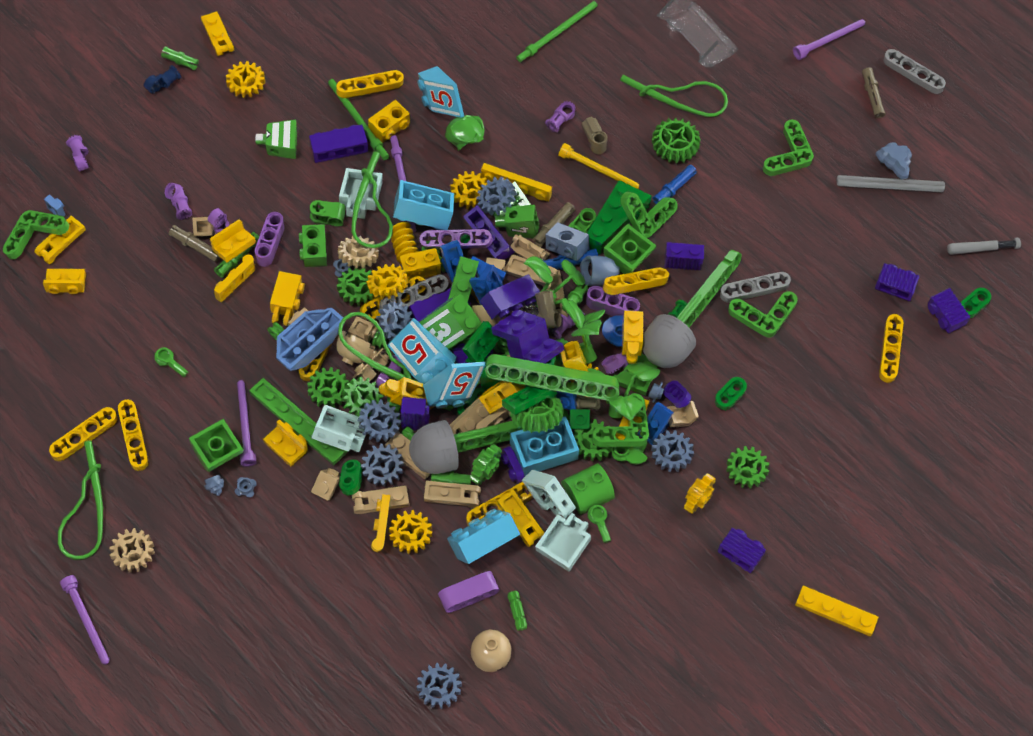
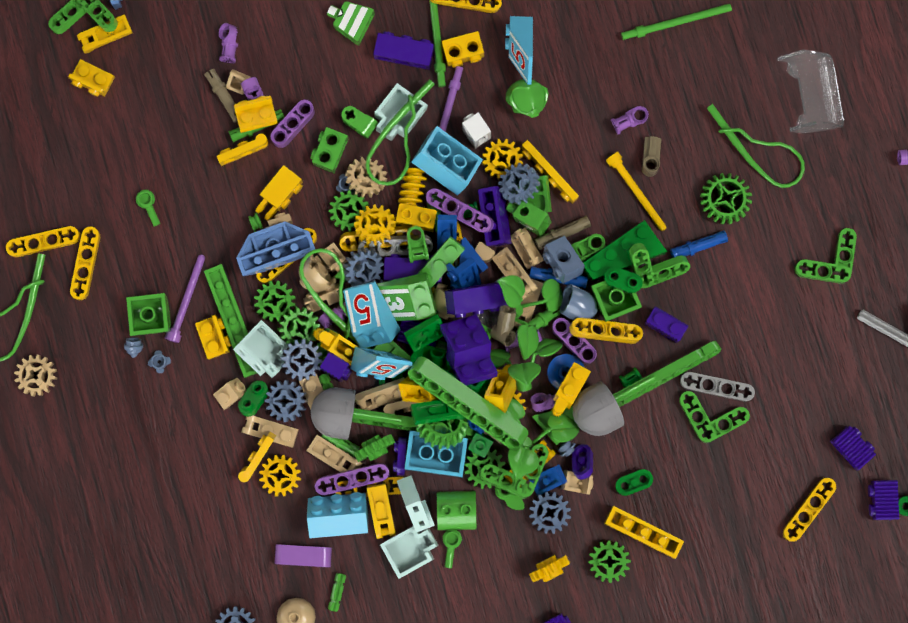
camera: 35 degrees right, 20 degrees up
none -> medium lavender beam [315,463,389,495]
none -> bright green piece [407,225,429,263]
none -> white brick [462,113,491,149]
none -> green plate [604,267,643,293]
none -> yellow brick [604,506,684,559]

